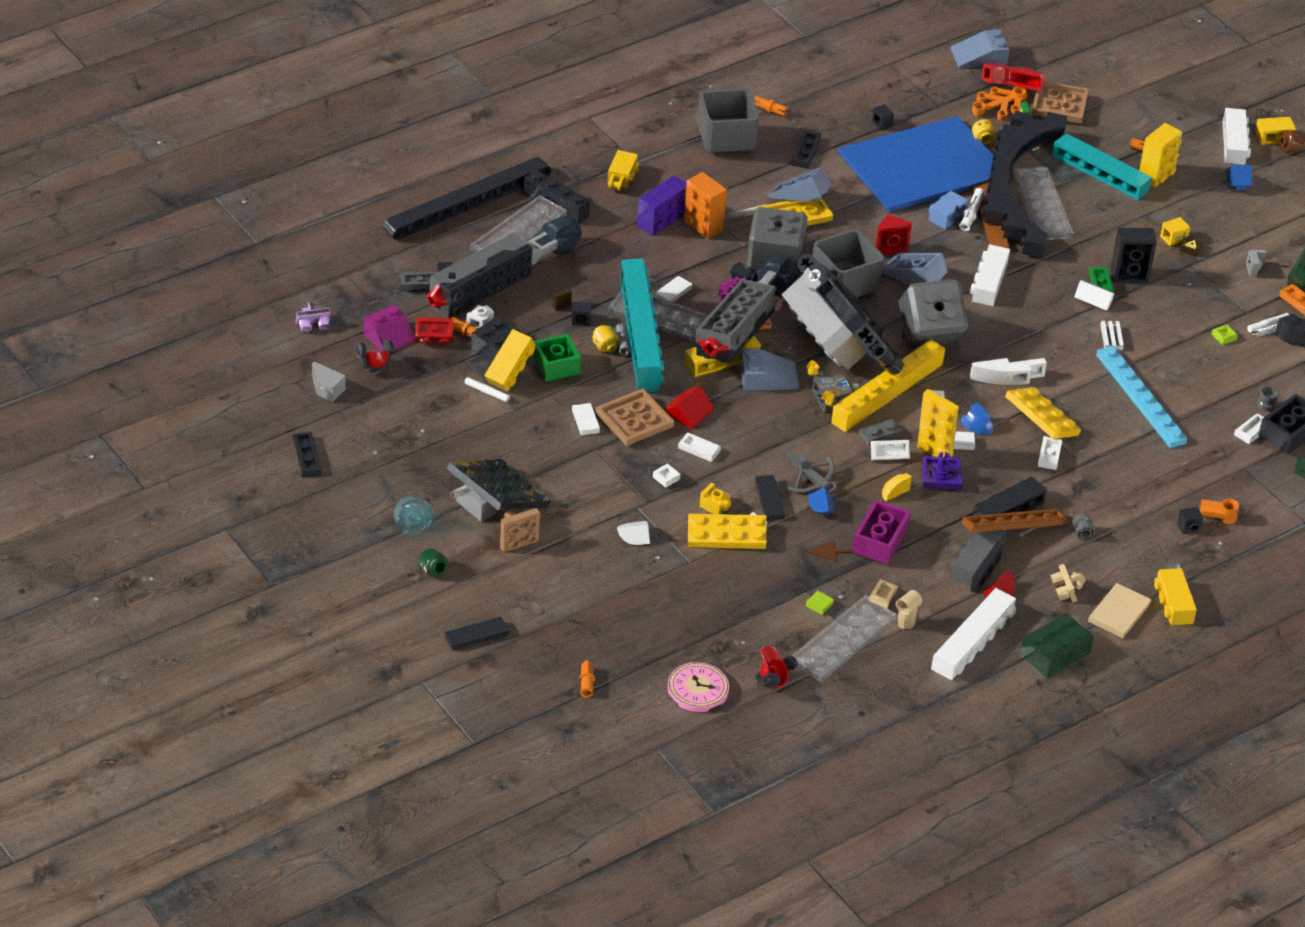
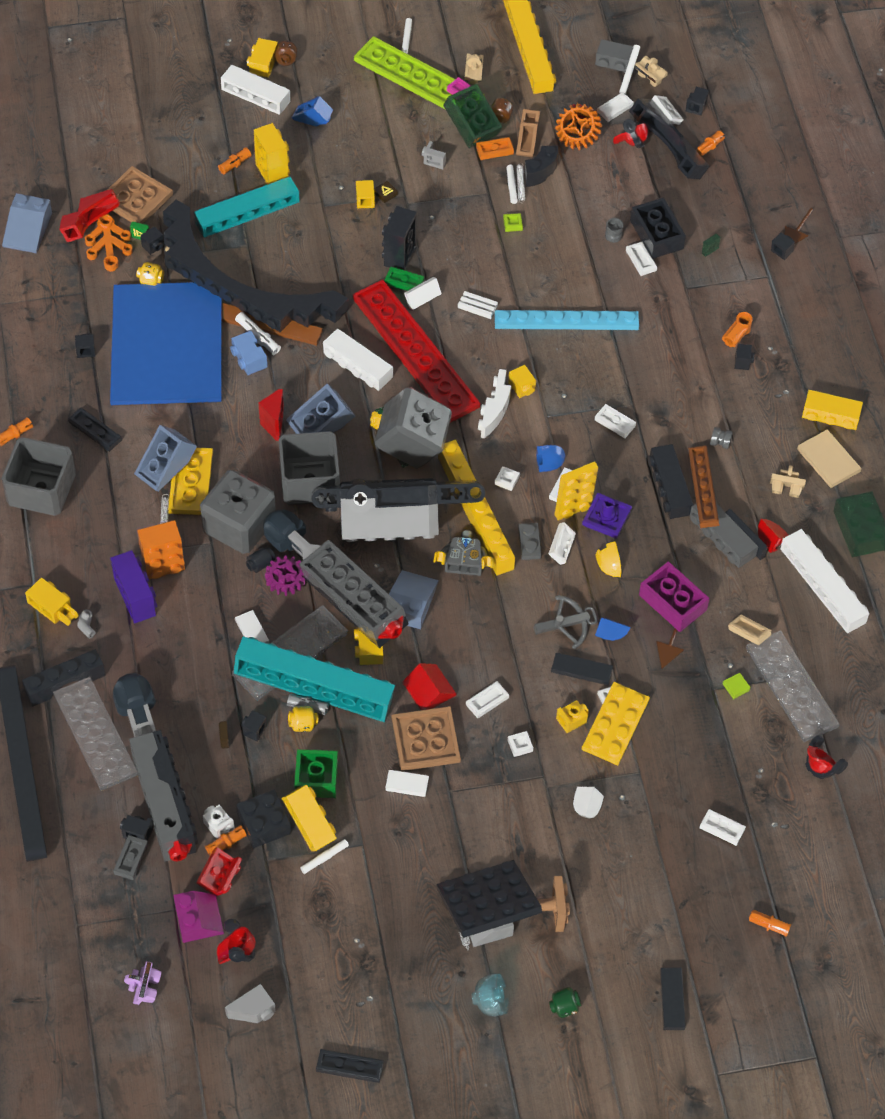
camera: 65 degrees left, 15 degrees up
tile [668,663,729,712] -> none
tan piece [896,590,922,630] -> none
yellow plate [1005,387,1081,439] -> none
clear plate [1013,167,1073,240] -> none
none -> light grey arm [77,609,96,639]
none -> red plate [352,280,480,423]
none -> yellow brick [508,365,536,398]
none -> white plate [700,809,746,846]

